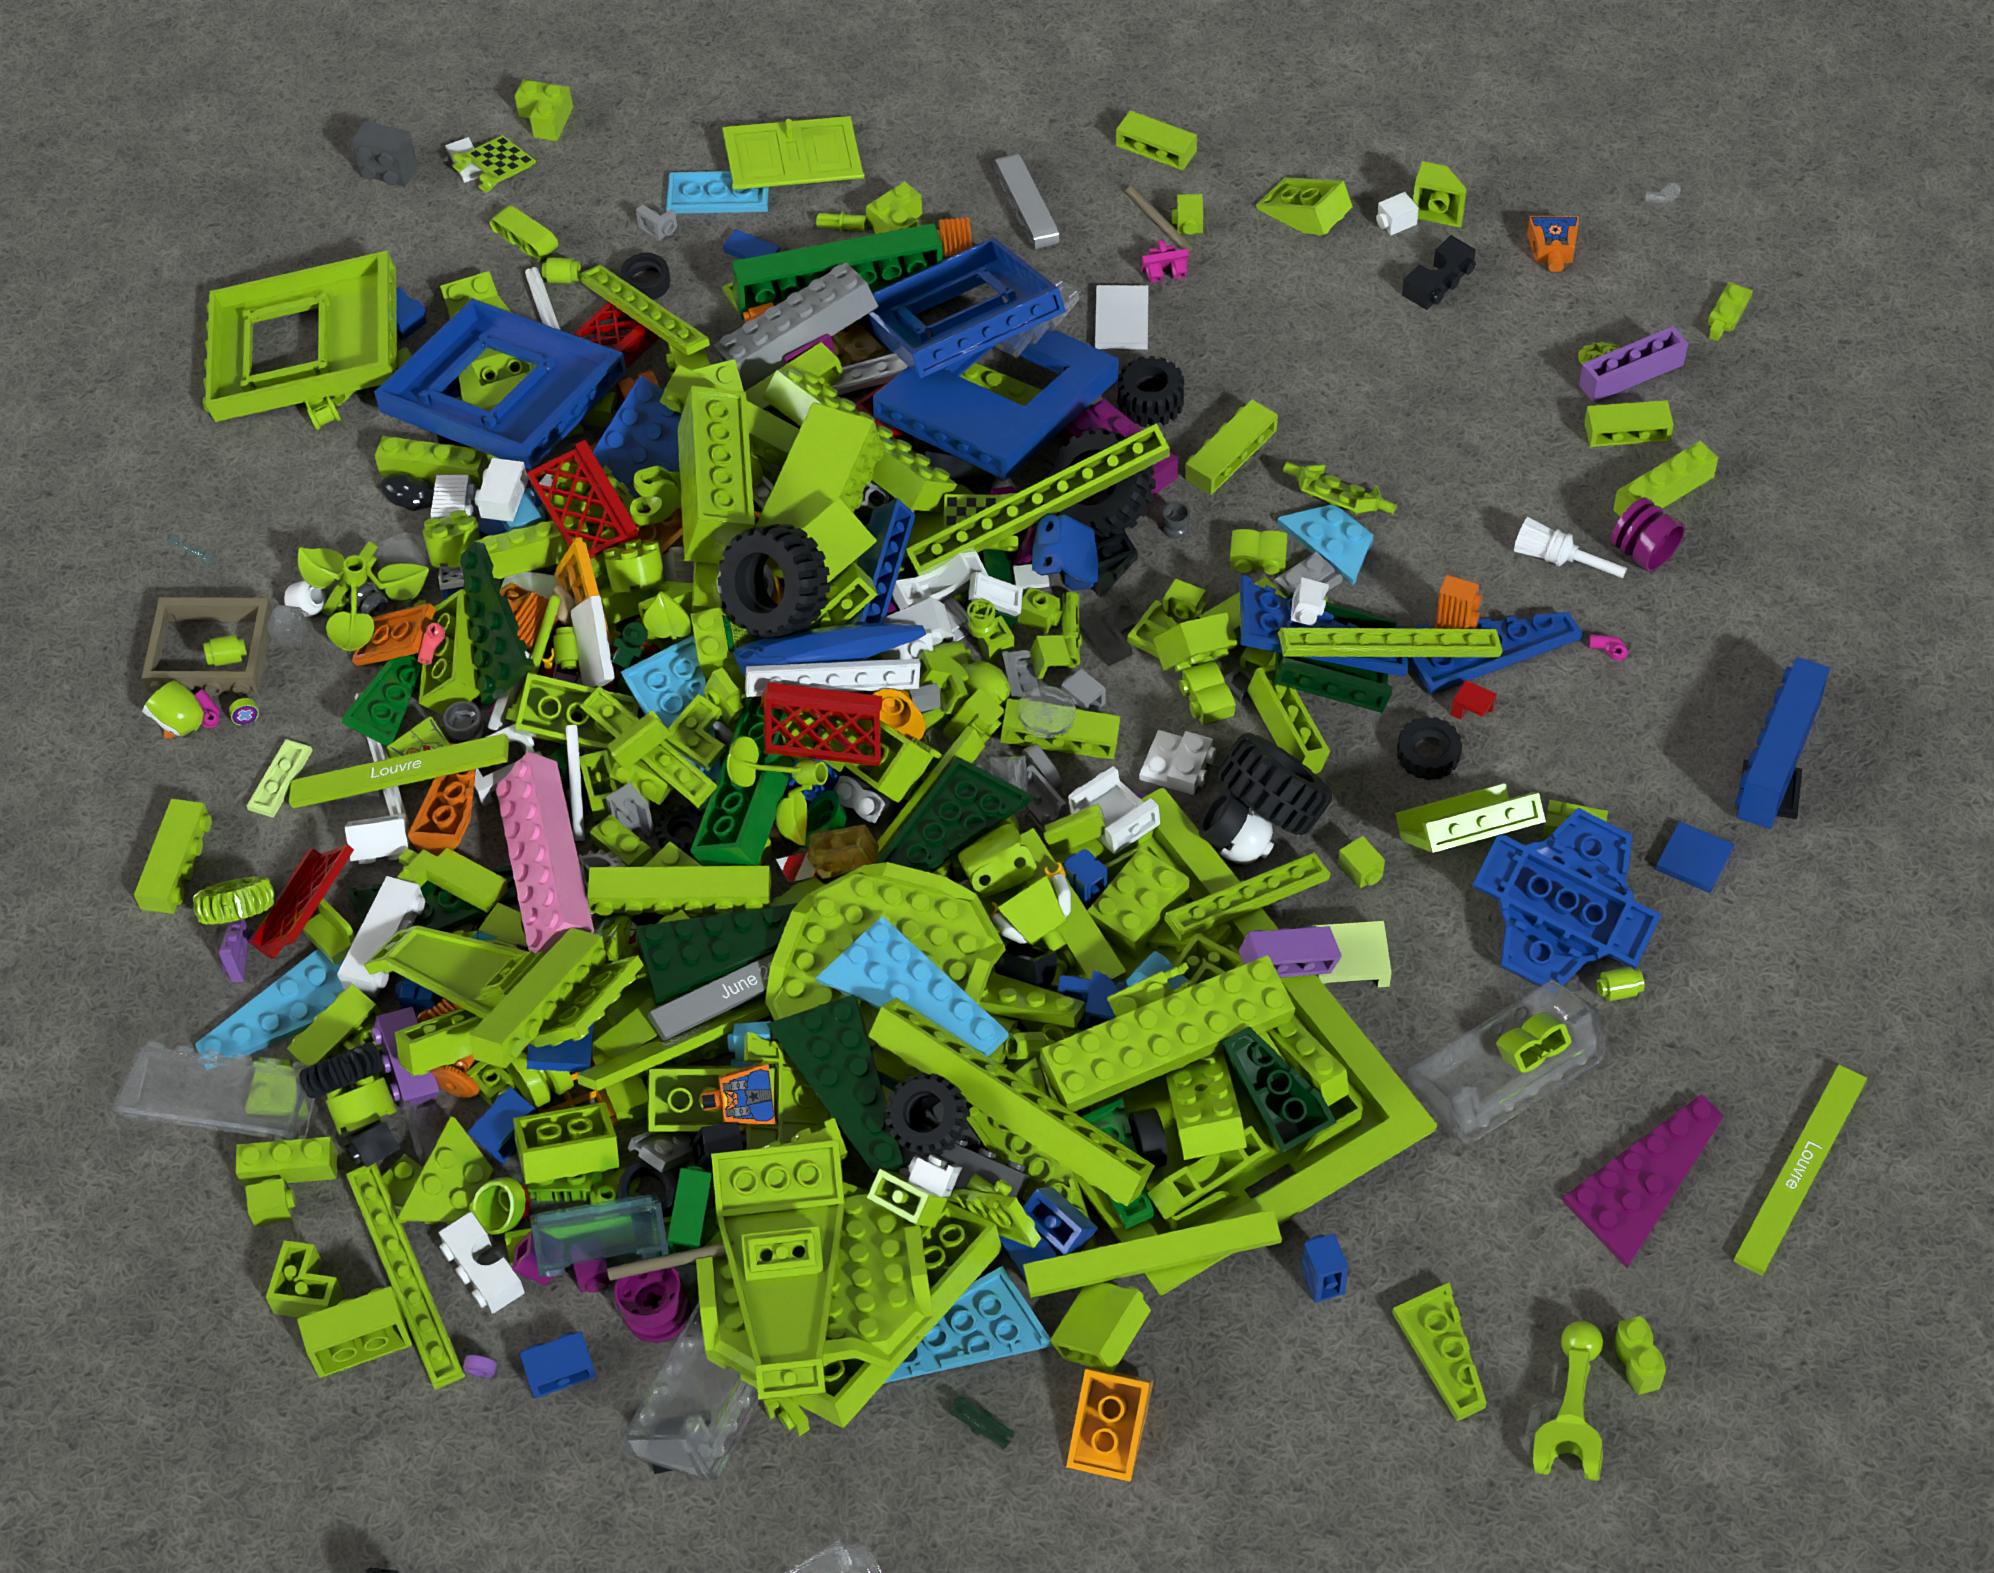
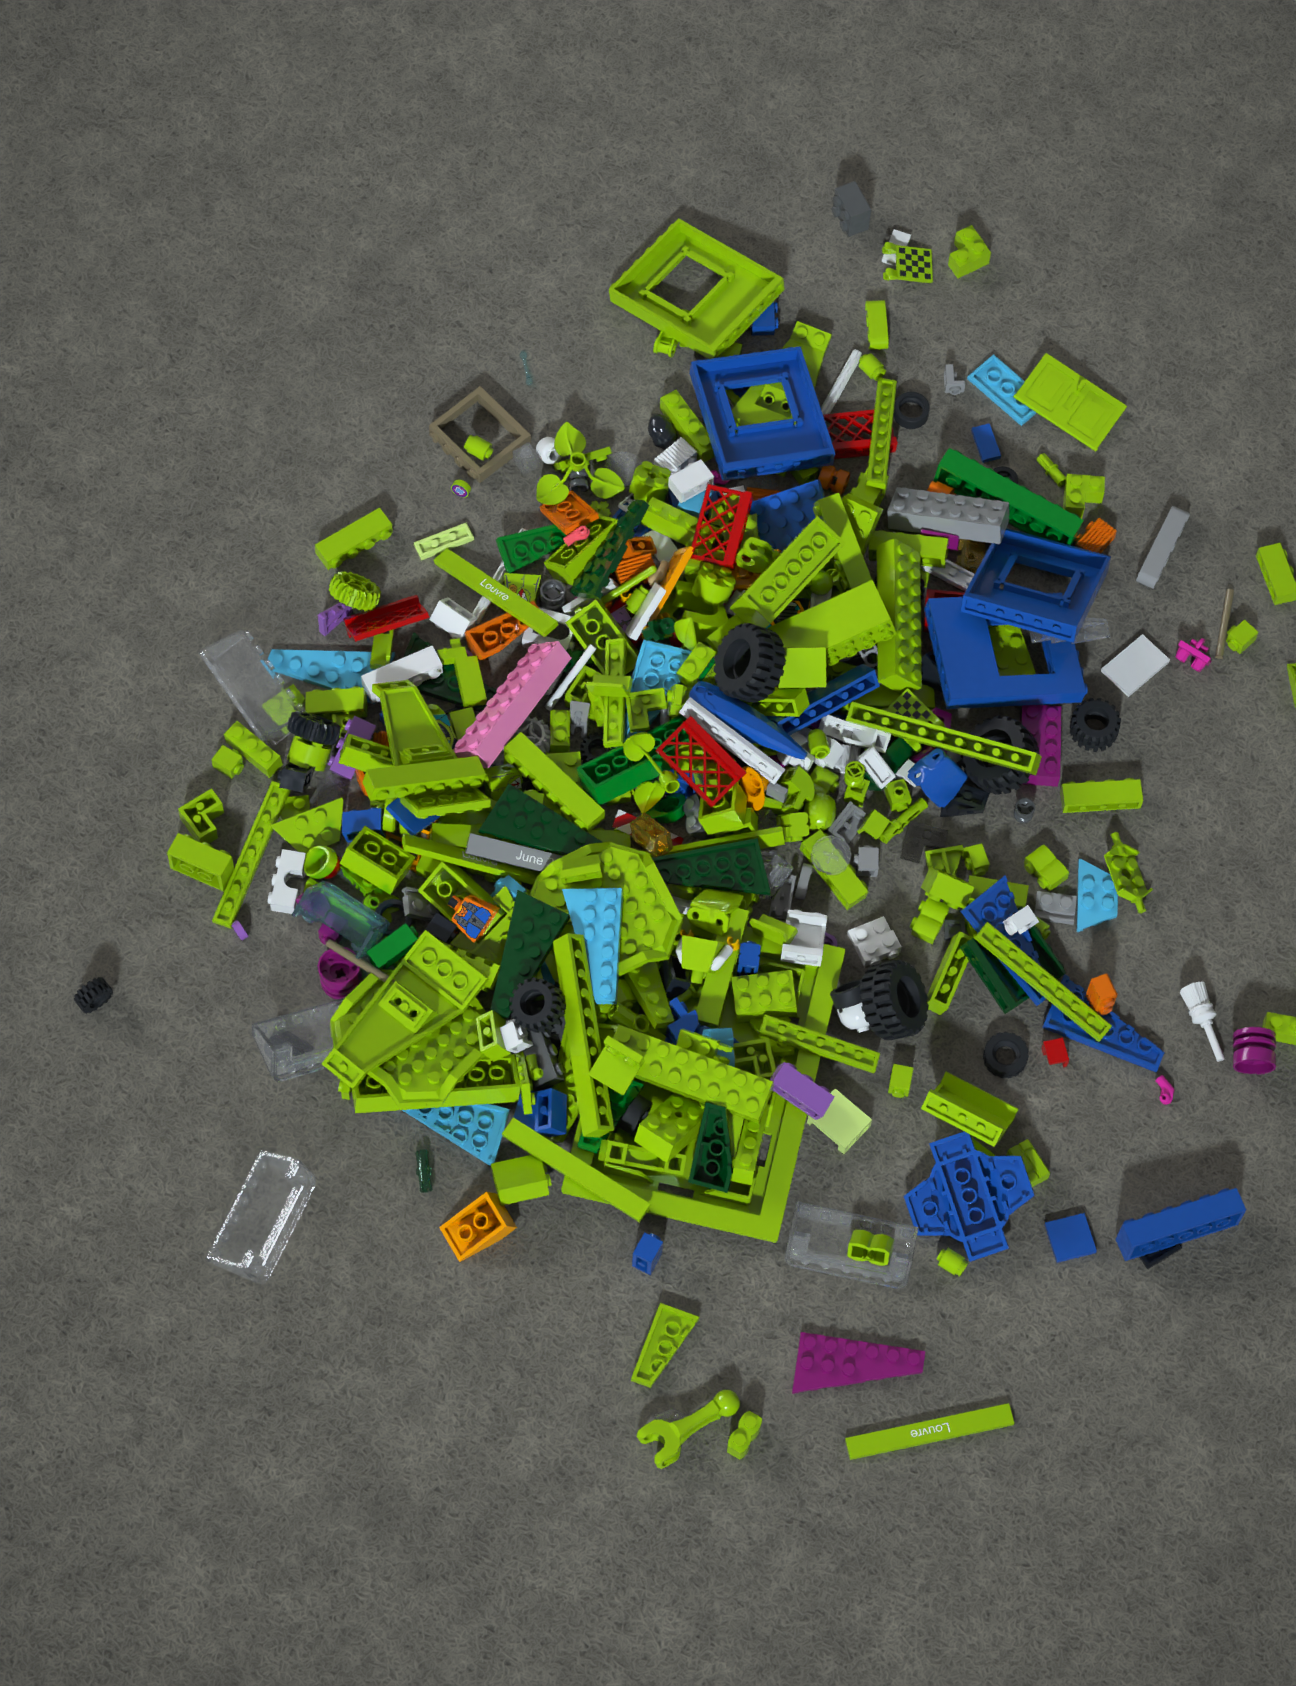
camera: 40 degrees right, 10 degrees up
lime piece [142,680,204,738] -> none
dark pink arm [195,689,220,728] -> none
blue brick [520,1331,596,1399] -> none
none -> lime panel [559,854,603,885]
none -> lime bracket [589,1036,645,1095]
none -> lime brick [807,729,830,759]

